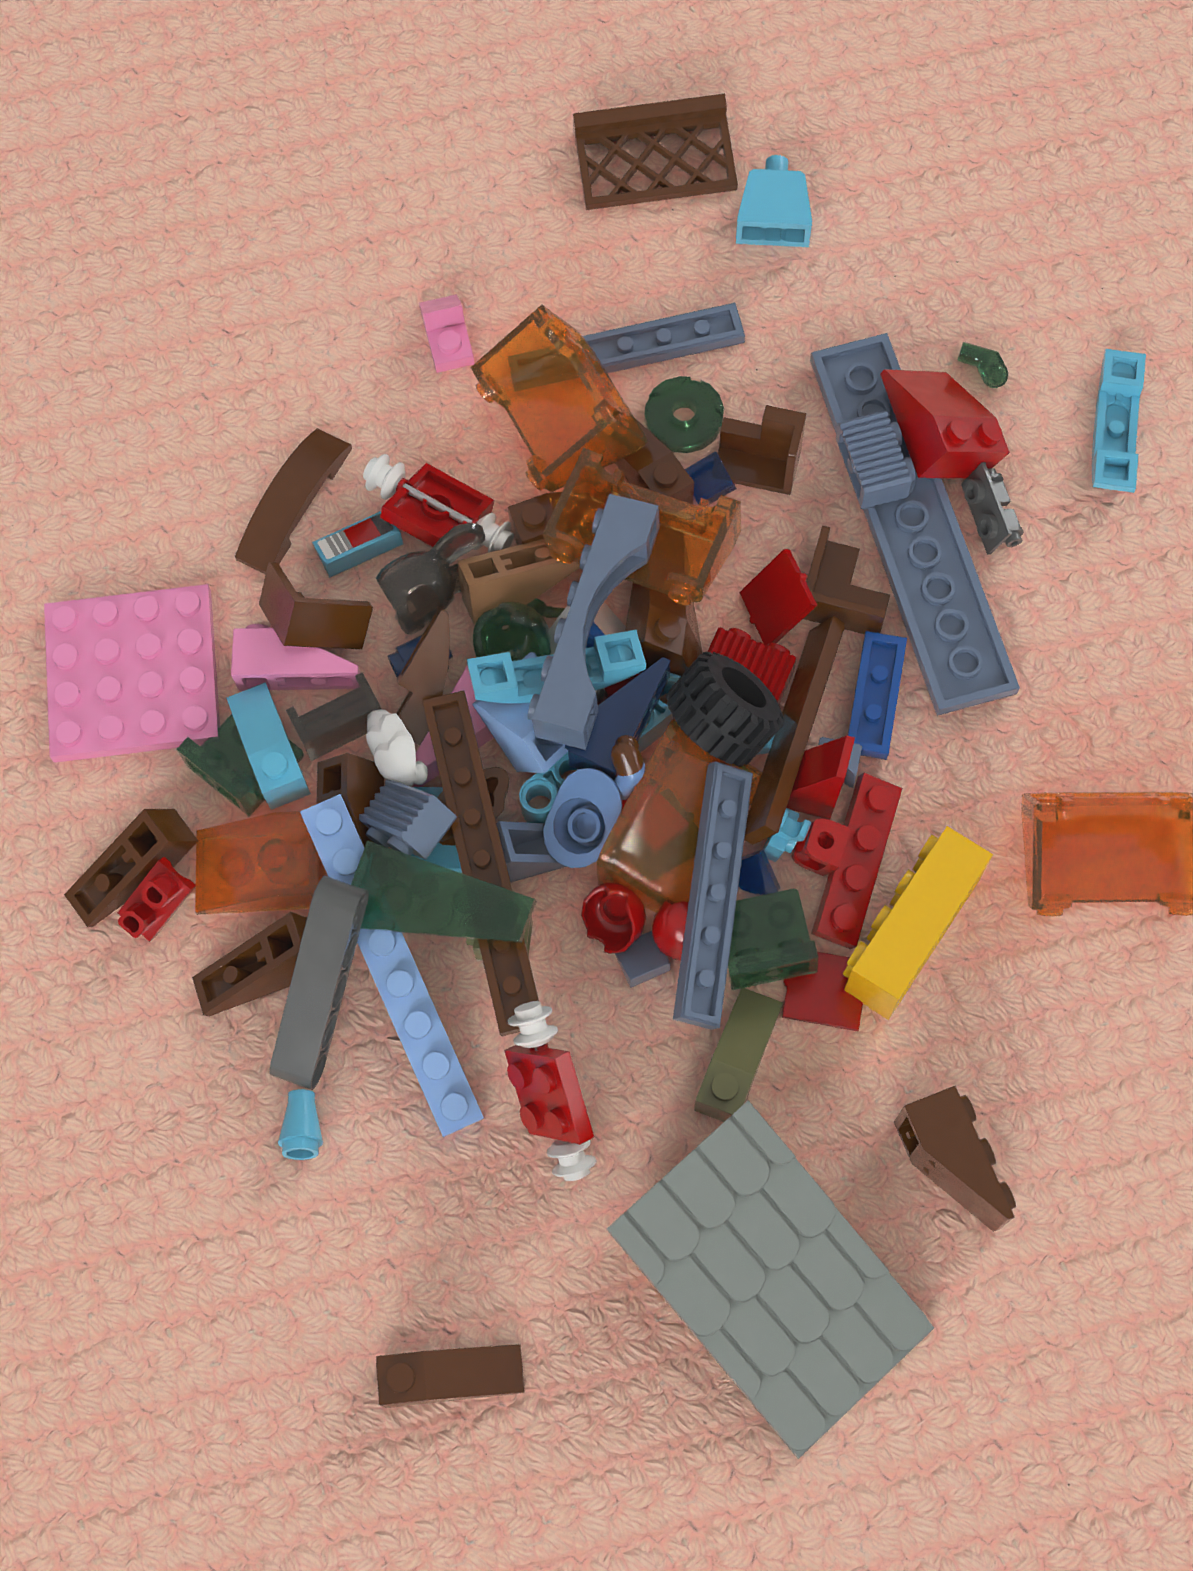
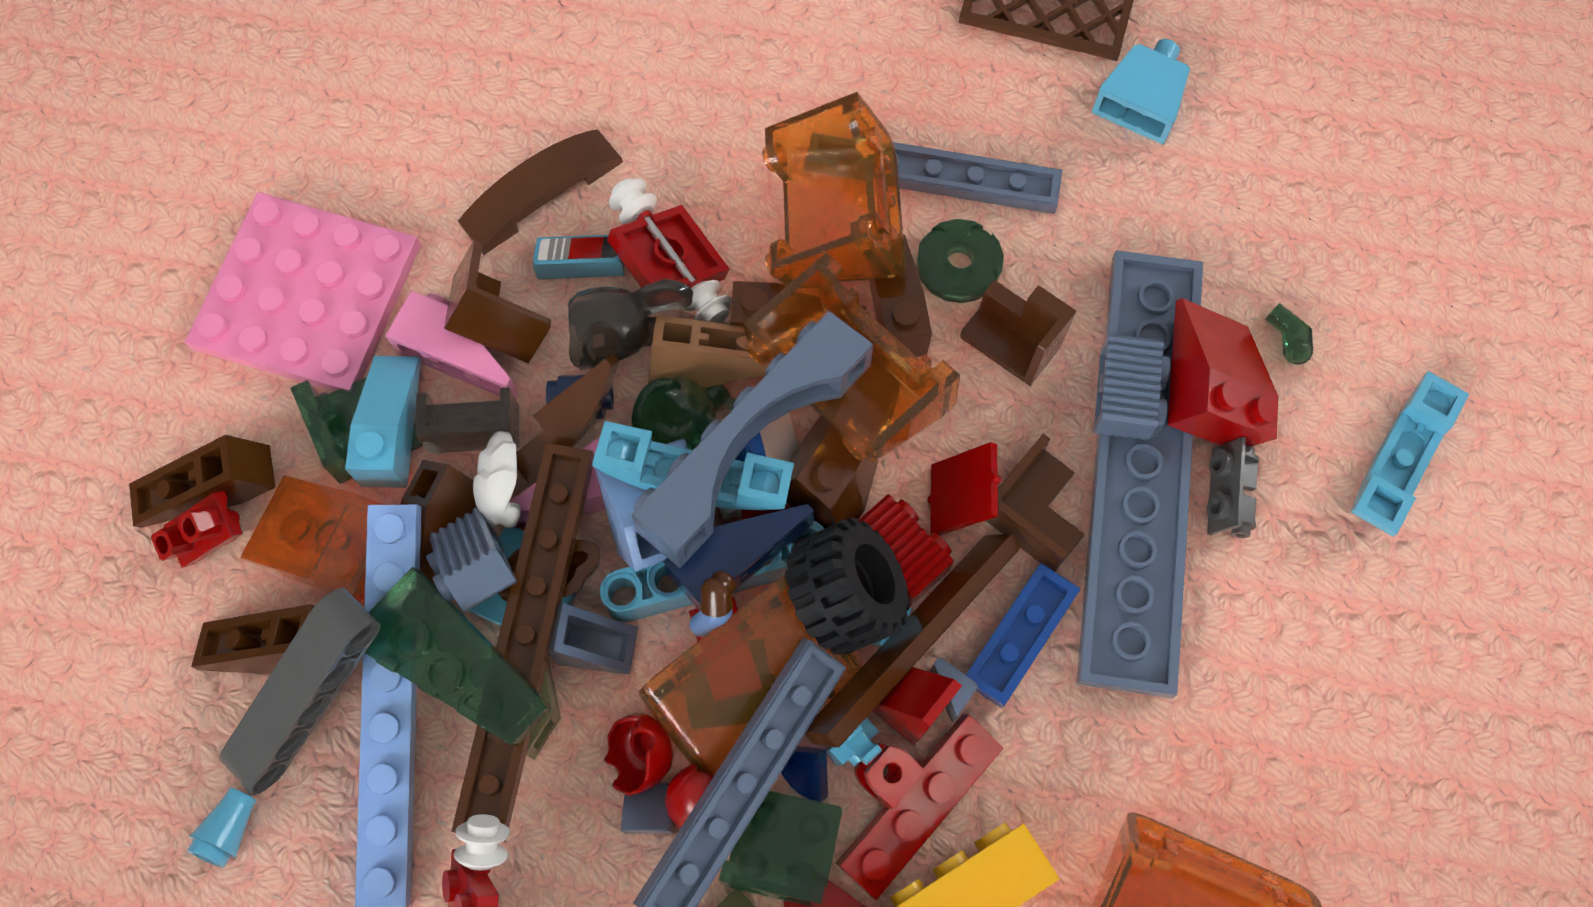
camera: 20 degrees right, 0 degrees up
bright pink slope [419,294,475,373] -> none
medium blue piece [543,768,622,868] -> none
clear blue tile [685,451,737,509] -> none

